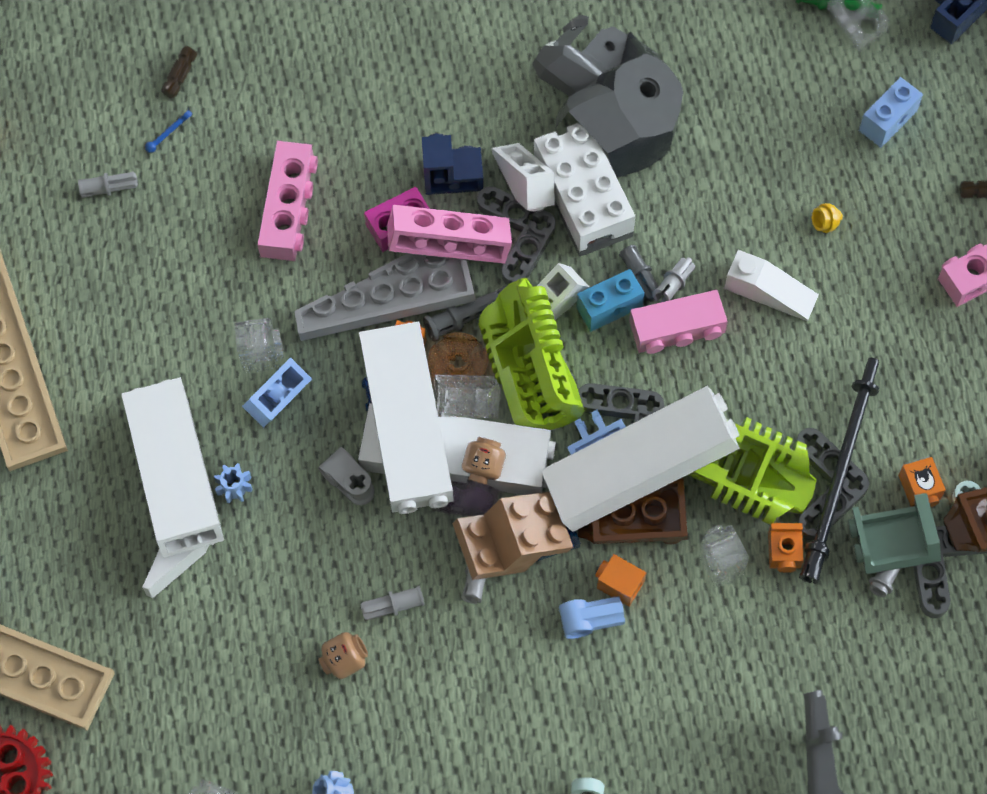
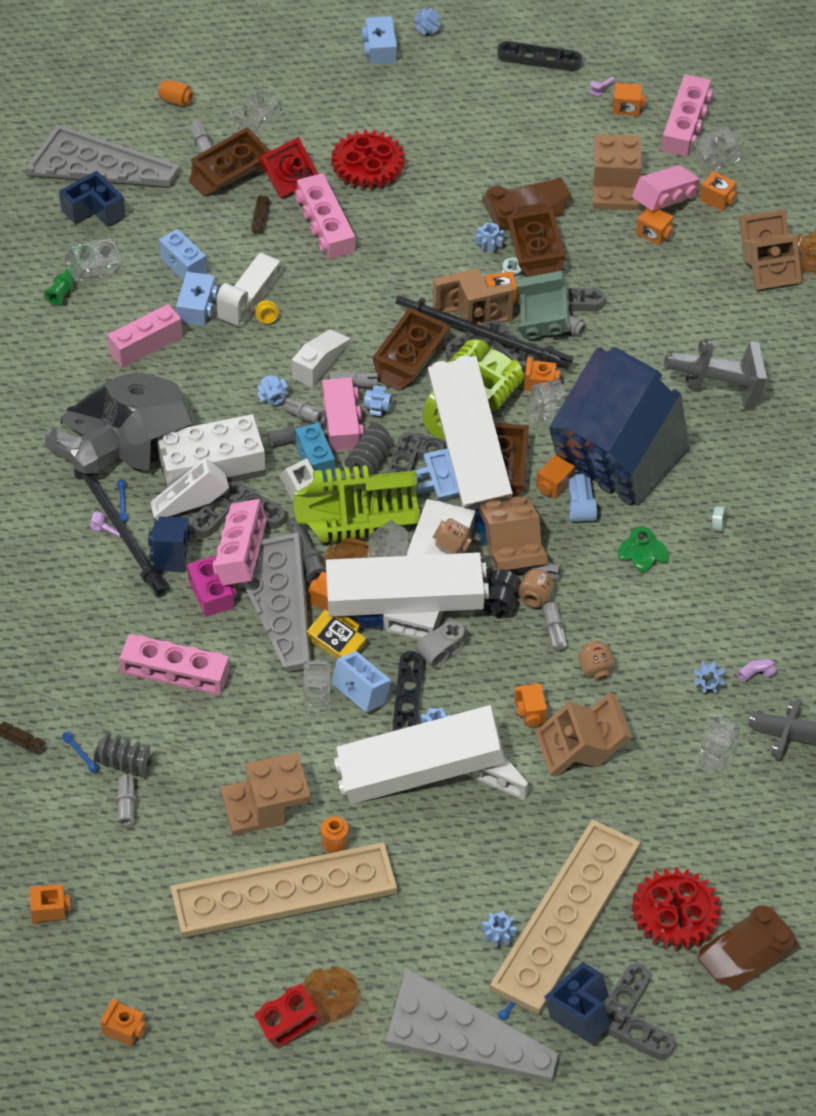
camera: 85 degrees left, 15 degrees down
none -> black bar [73,463,170,598]
none -> lavender hand [90,512,121,538]
none -> dark grey piece [93,731,154,779]
none -> bright pink brick [107,304,183,368]
none -> blue hinge [117,479,128,523]
none -> light blue brick [176,272,219,326]
none -> white beam [217,253,283,327]
none -> medium nougat bracket [220,752,311,836]
none -> light blue gear [257,375,288,405]
none -> piece [307,610,366,659]
none -> orange brick [321,817,348,853]
none -> light grey axle [329,370,377,387]
none -> dark grey piece [345,423,393,475]
none -> light blue gear [364,386,392,416]
none -> reddish brown slope [373,307,451,391]
none -> black beam [393,651,423,731]
none -> medium nougat bracket [433,268,514,332]
none -> black wheel [482,569,521,618]
none -> orange brick [514,683,547,727]
none -> medium nougat head [518,569,555,607]
none -> medium nougat bracket [535,693,632,776]
none -> dark blue windscreen [549,347,690,506]
none -> green plate [618,526,669,574]

